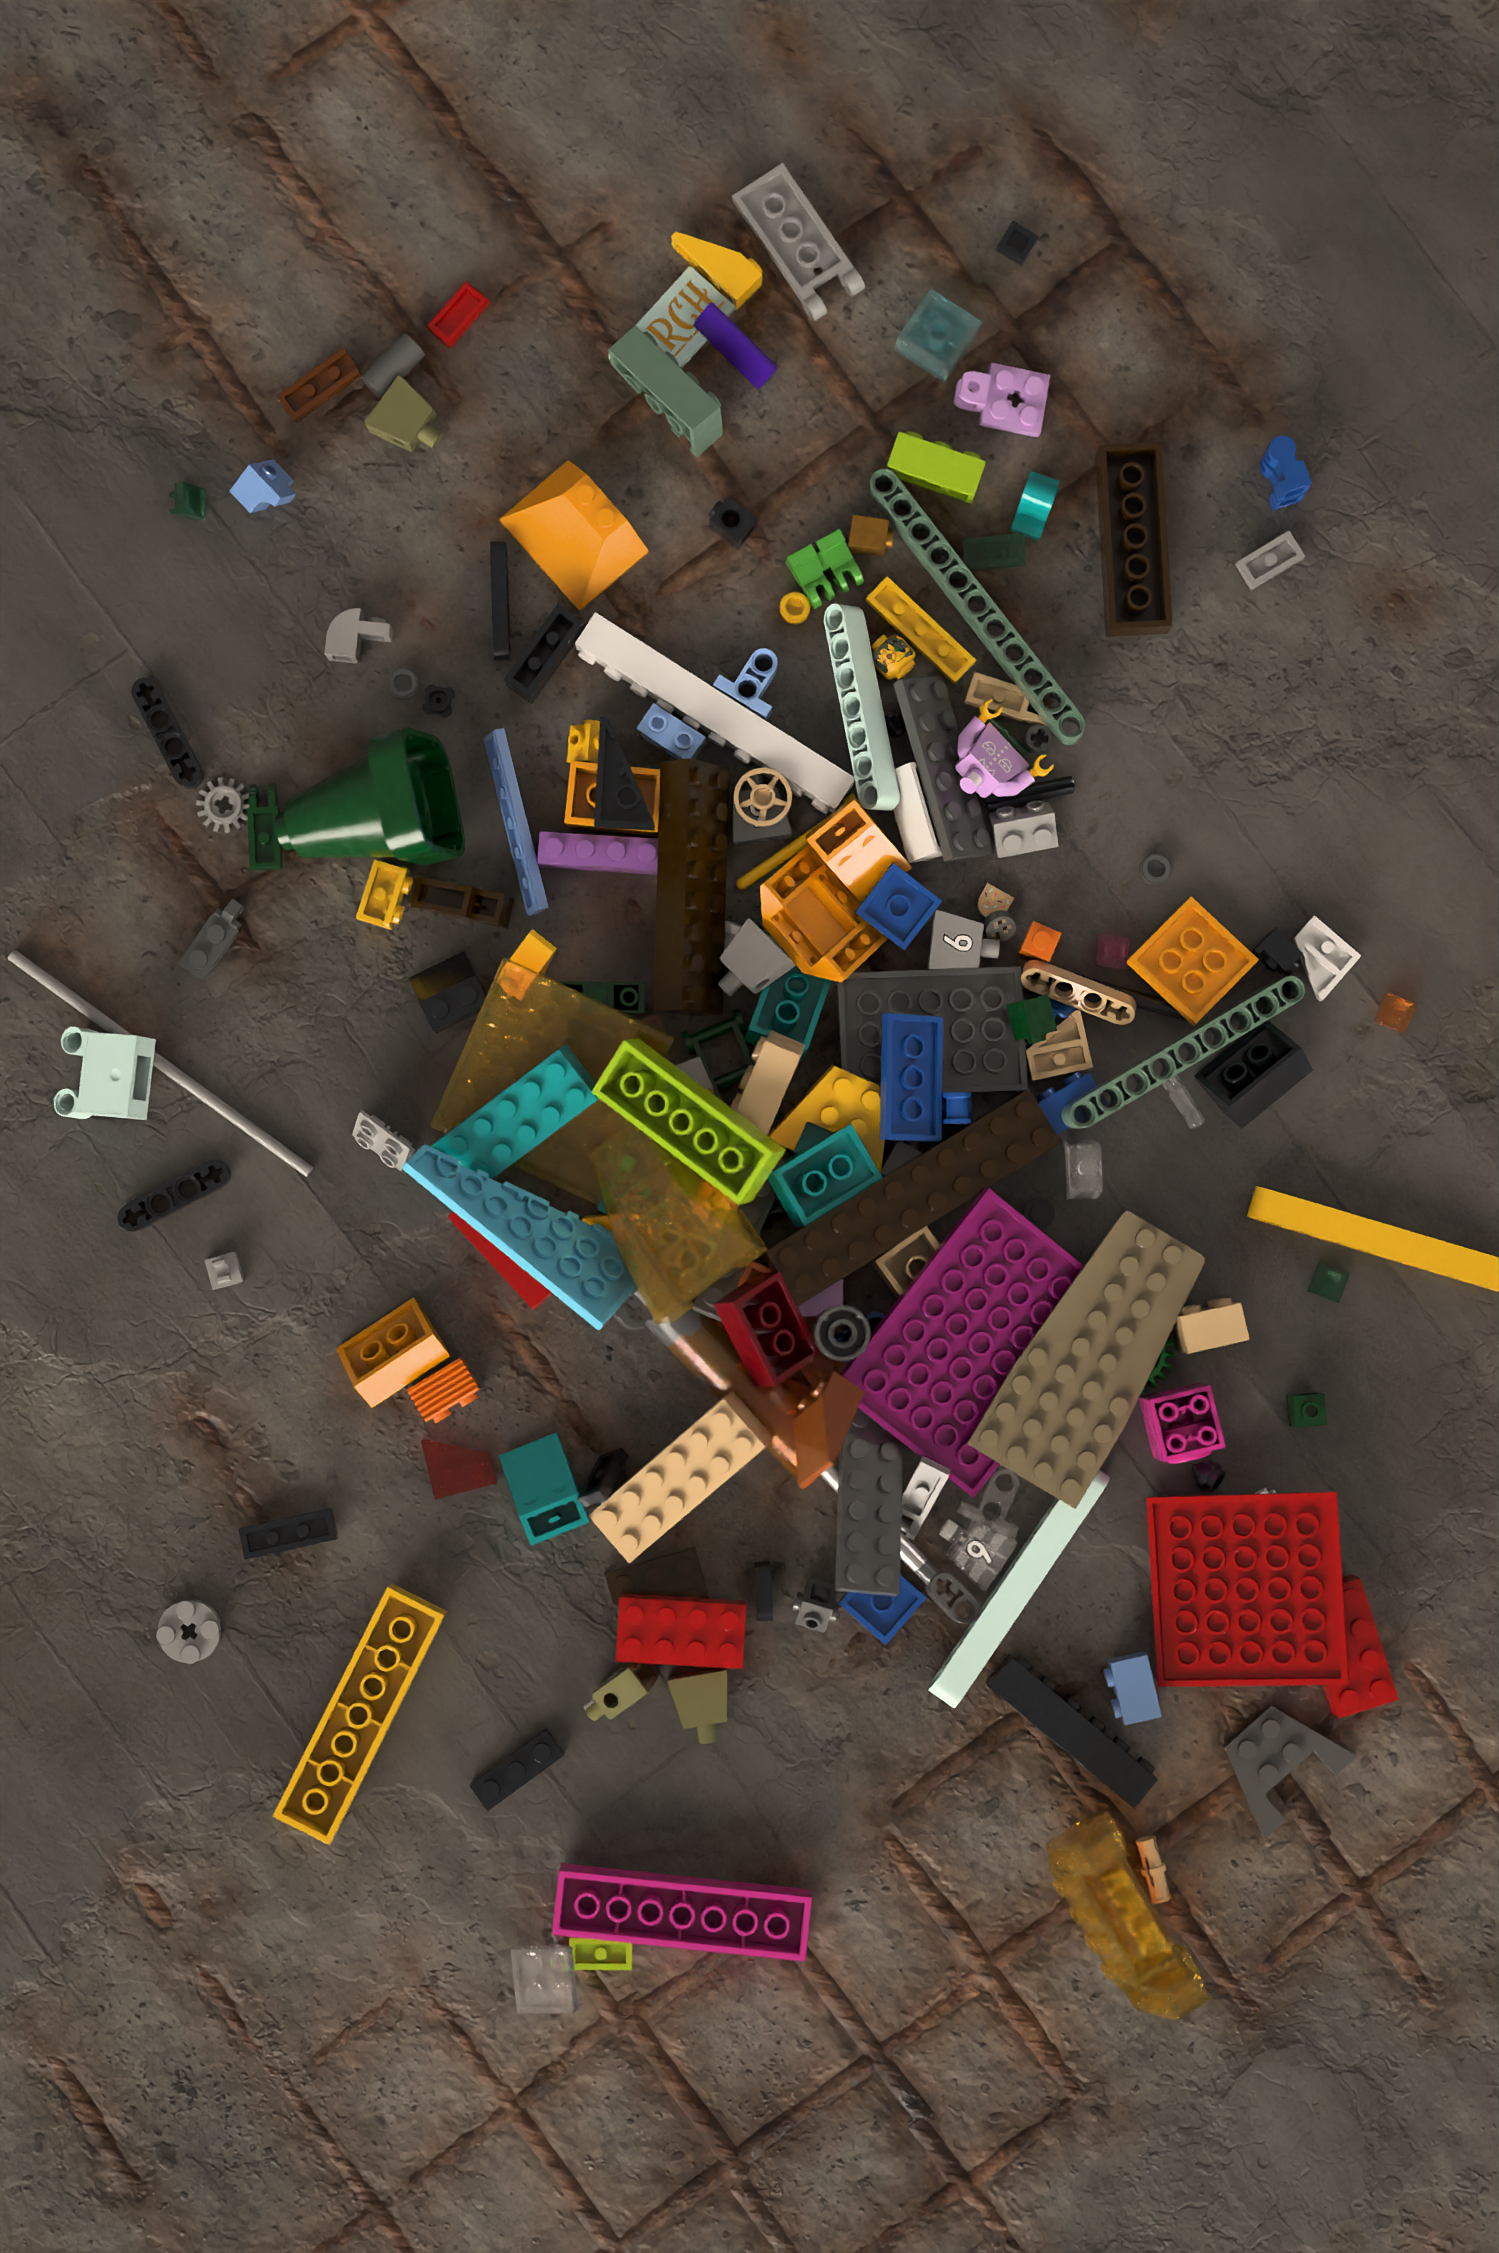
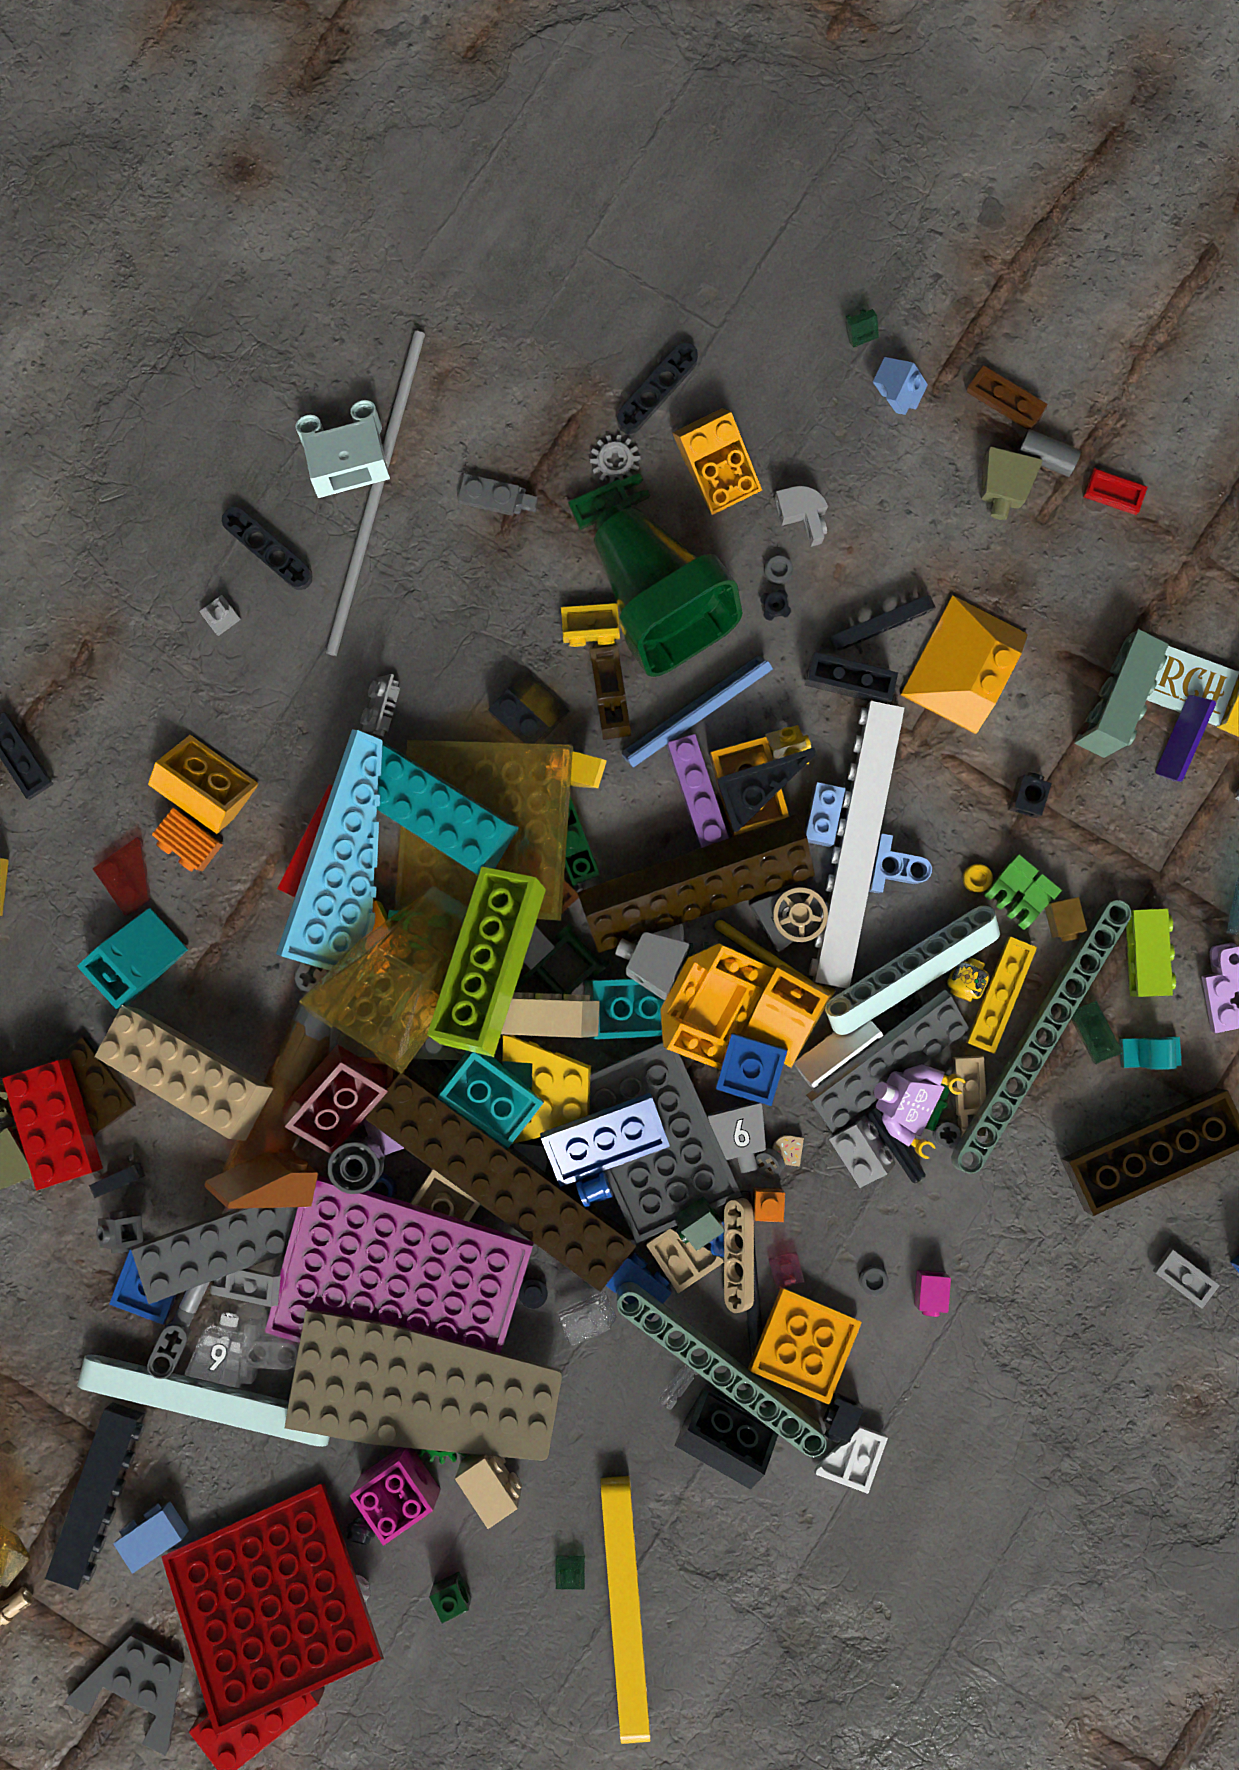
camera: 75 degrees right, 0 degrees up
black plate [577,1447,629,1507] -> none
clear orange tile [1374,993,1417,1034] -> none
none -> light orange slope [672,408,762,515]
none -> dark pink brick [914,1270,951,1317]

